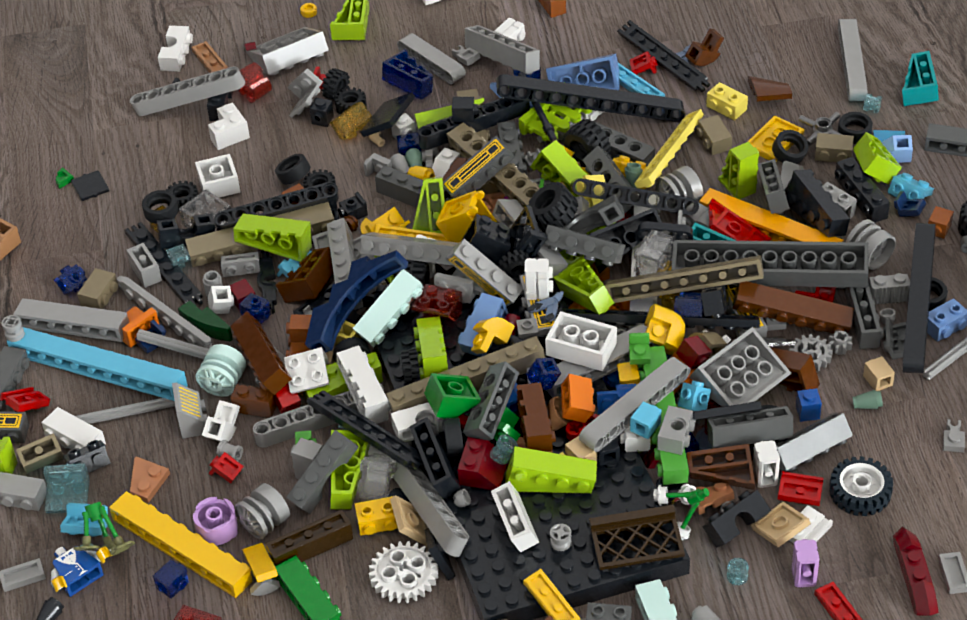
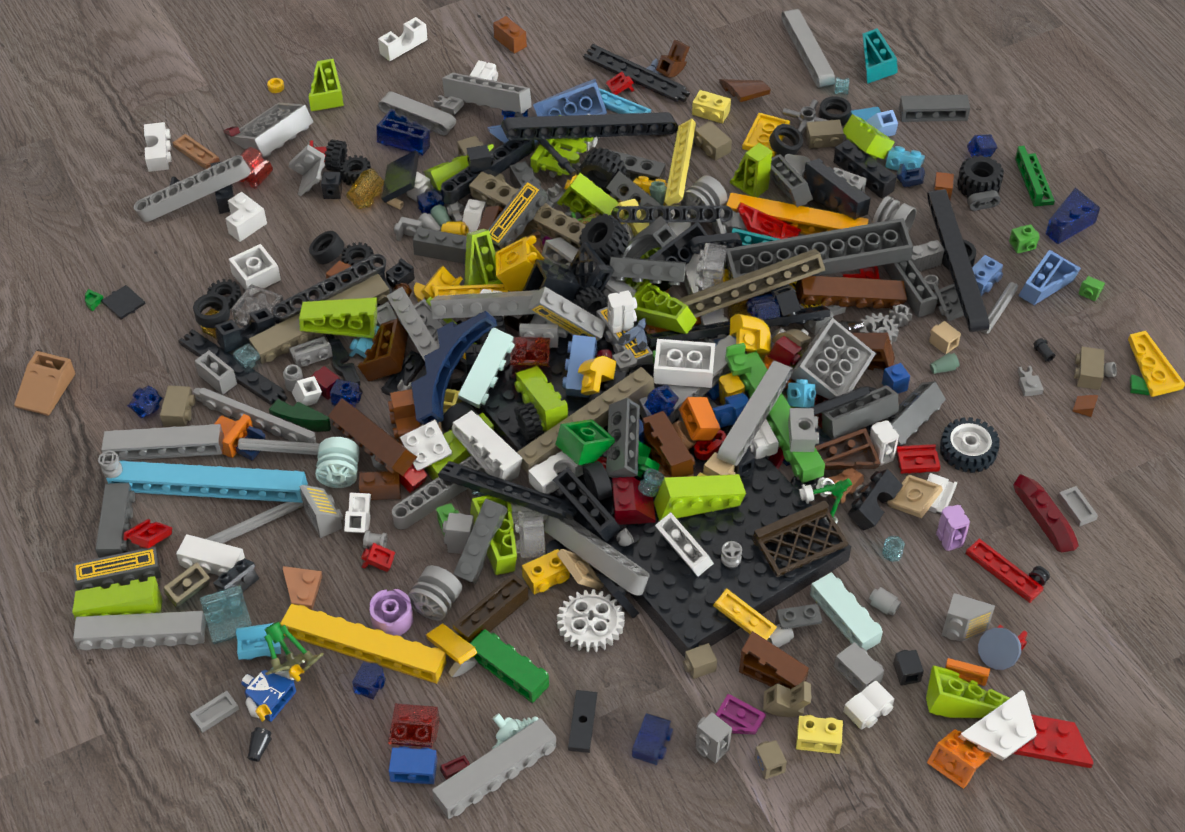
camera: 20 degrees left, 5 degrees up
medium azure brick [630,401,661,439] -> none

